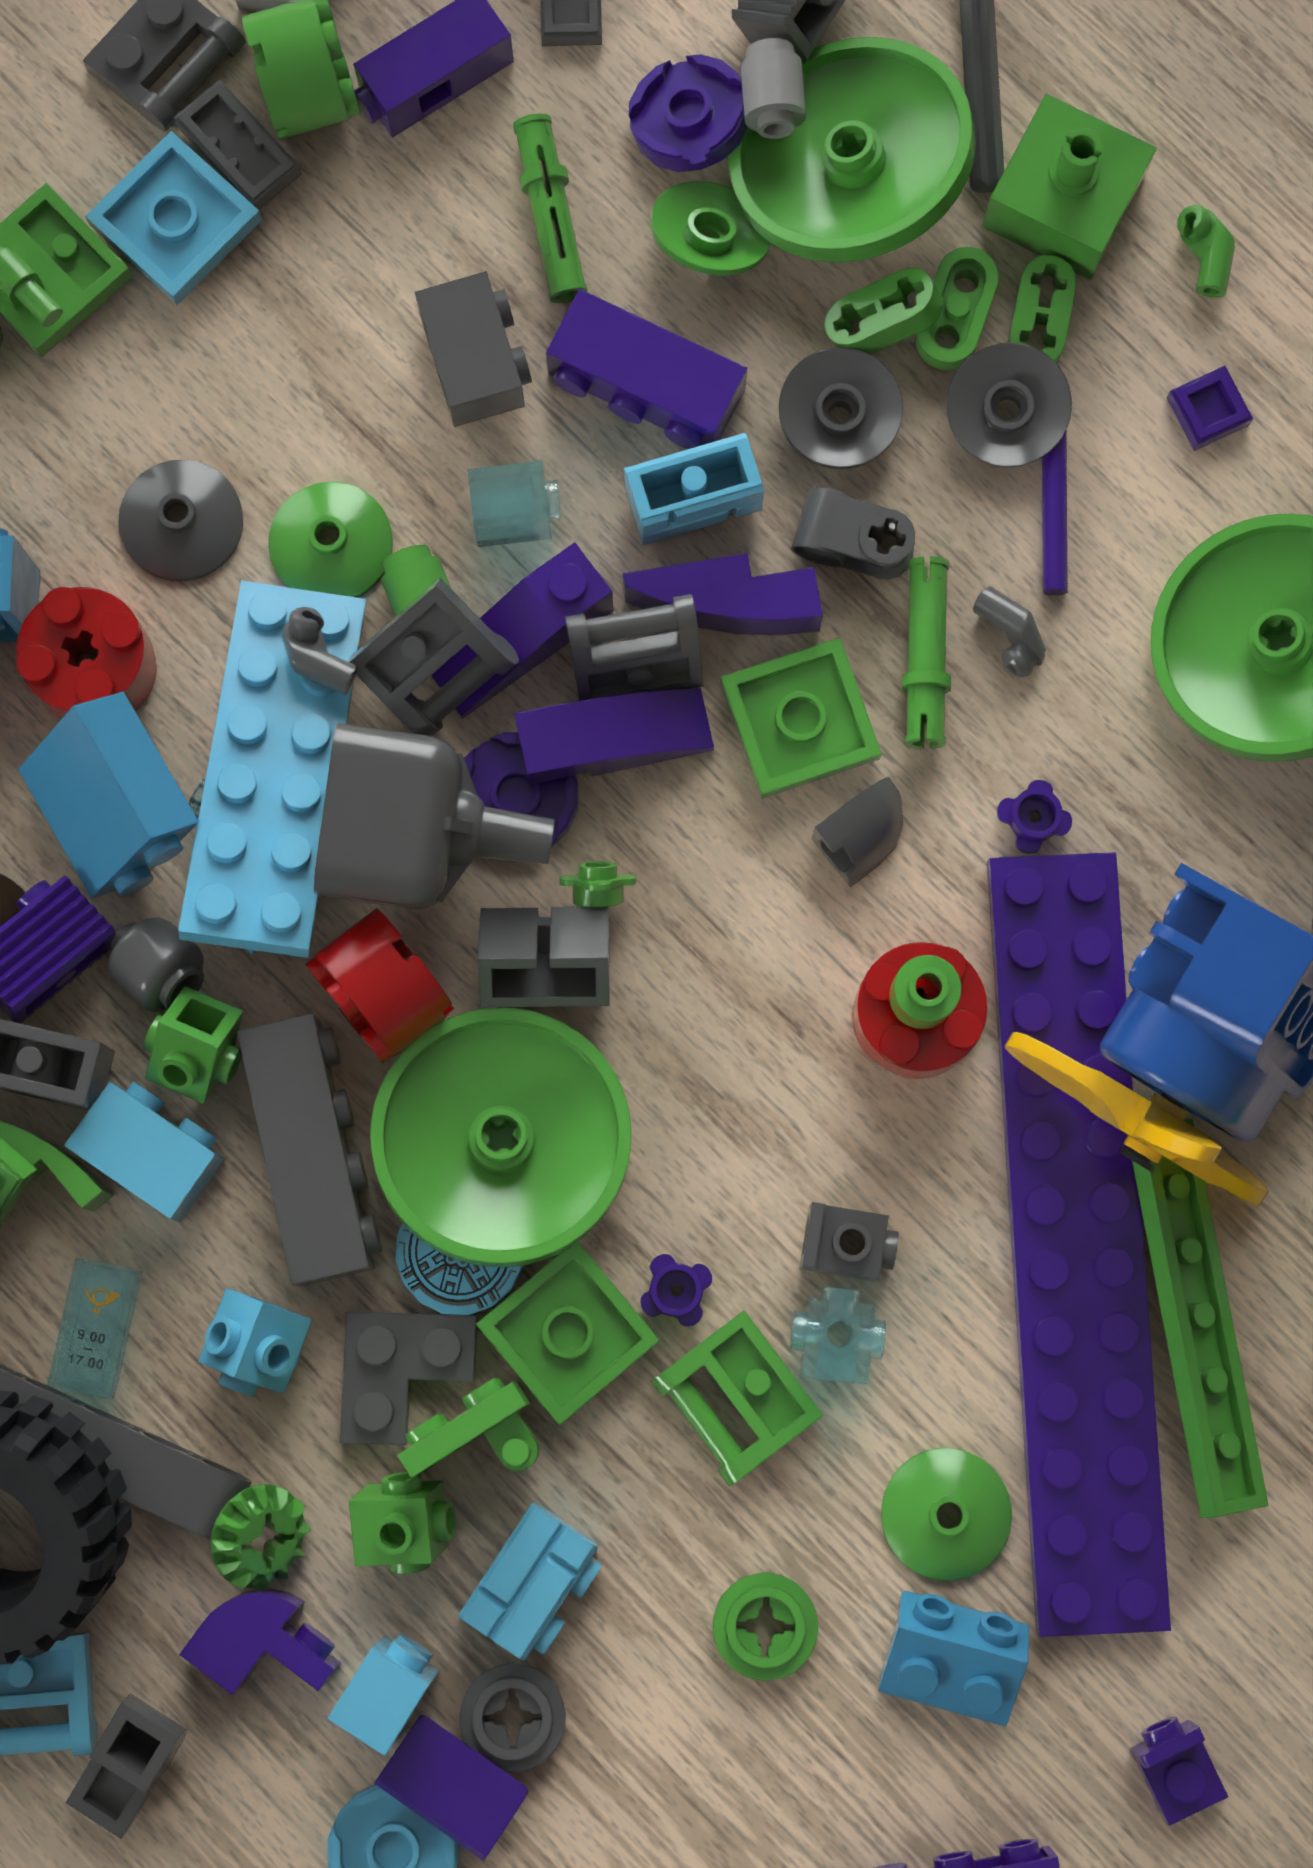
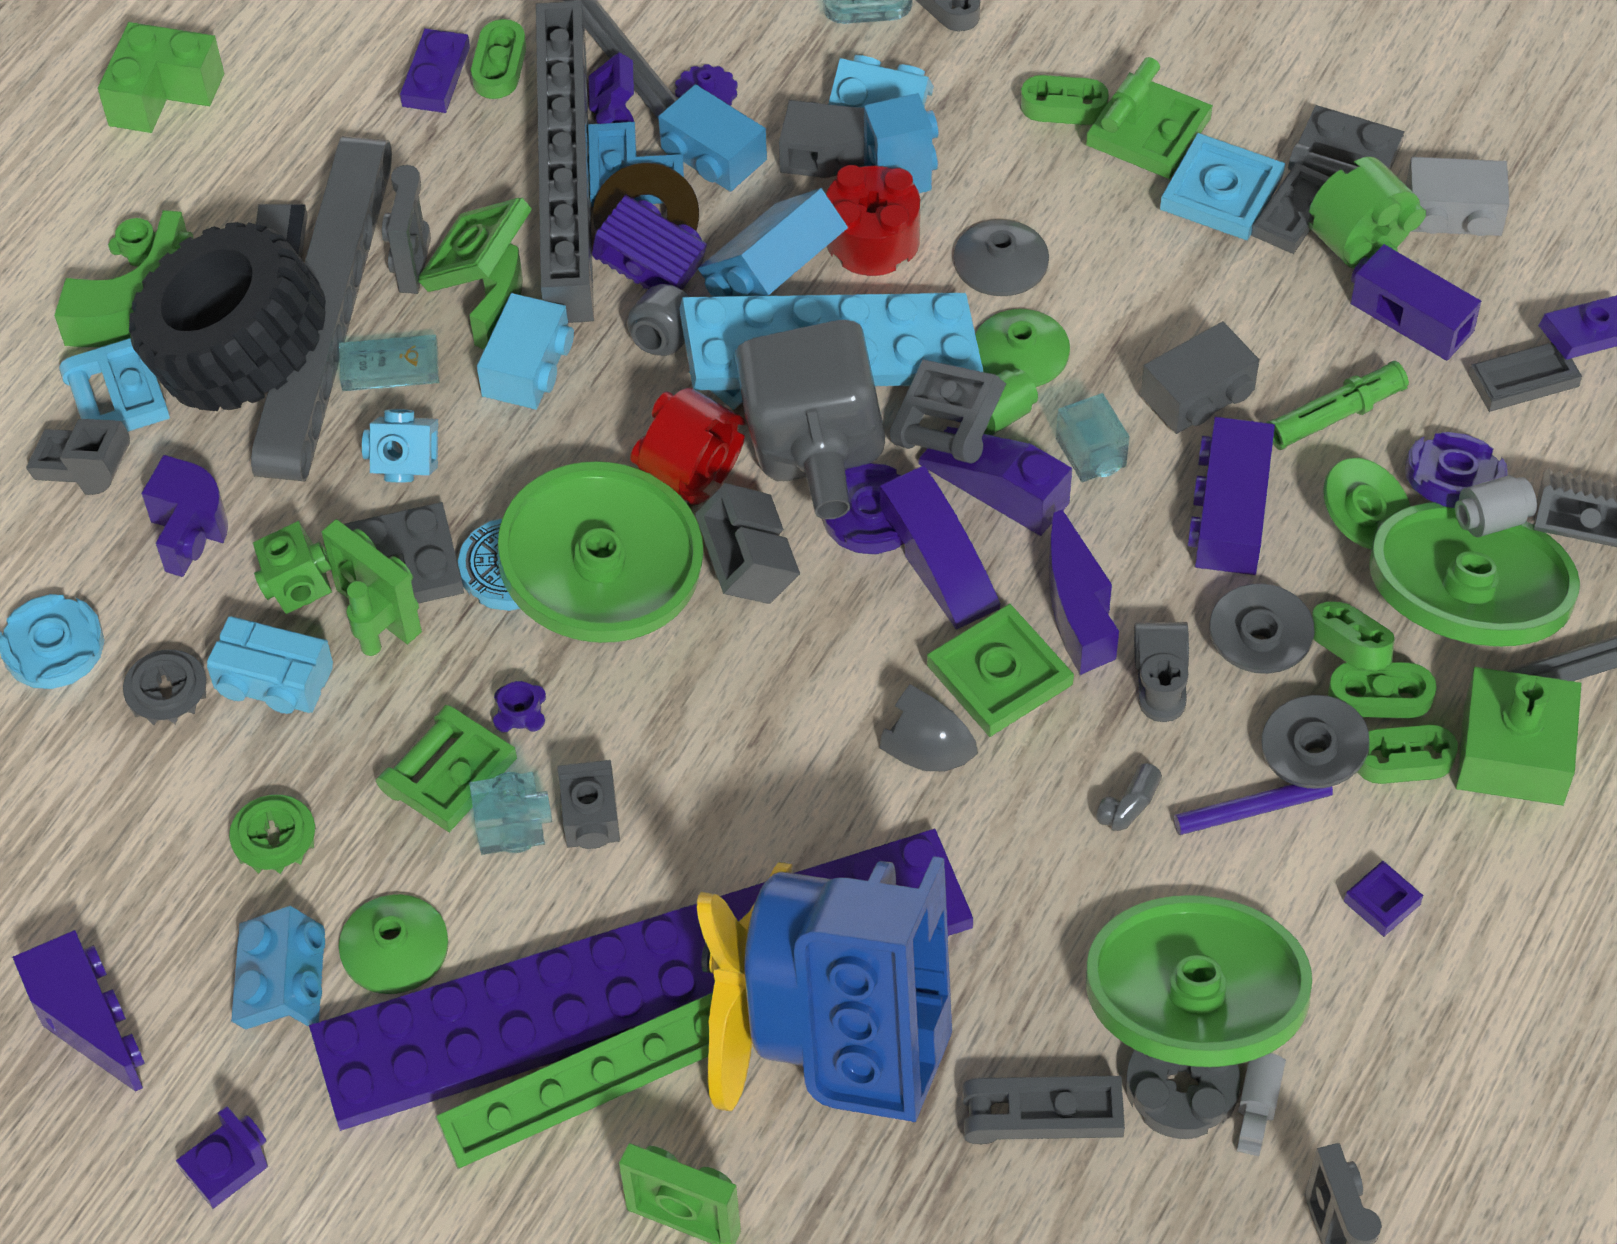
camera: 75 degrees right, 25 degrees down
bright green brick [143,986,244,1104] -> none
bright green gear [211,1484,311,1591] -> none
dark grey brick [237,1013,382,1287] -> none
dark grey arm [282,607,358,695] -> none
medium azure brick [327,1634,439,1756] -> none
dark purple slope [374,1715,529,1861] -> none
bright green plate [476,1242,660,1426] -> none
bright green plate [560,861,636,907] -> none
dark grey plate [565,594,704,701] -> none
medium azure brick [624,433,764,545] -> none
red brick [852,942,988,1079] -> none
bright green brick [889,955,961,1029] -> none
bright green pin [902,556,951,749] -> none
dark purple plate [997,780,1072,854] -> none
bright green arm [1177,205,1235,298] -> none

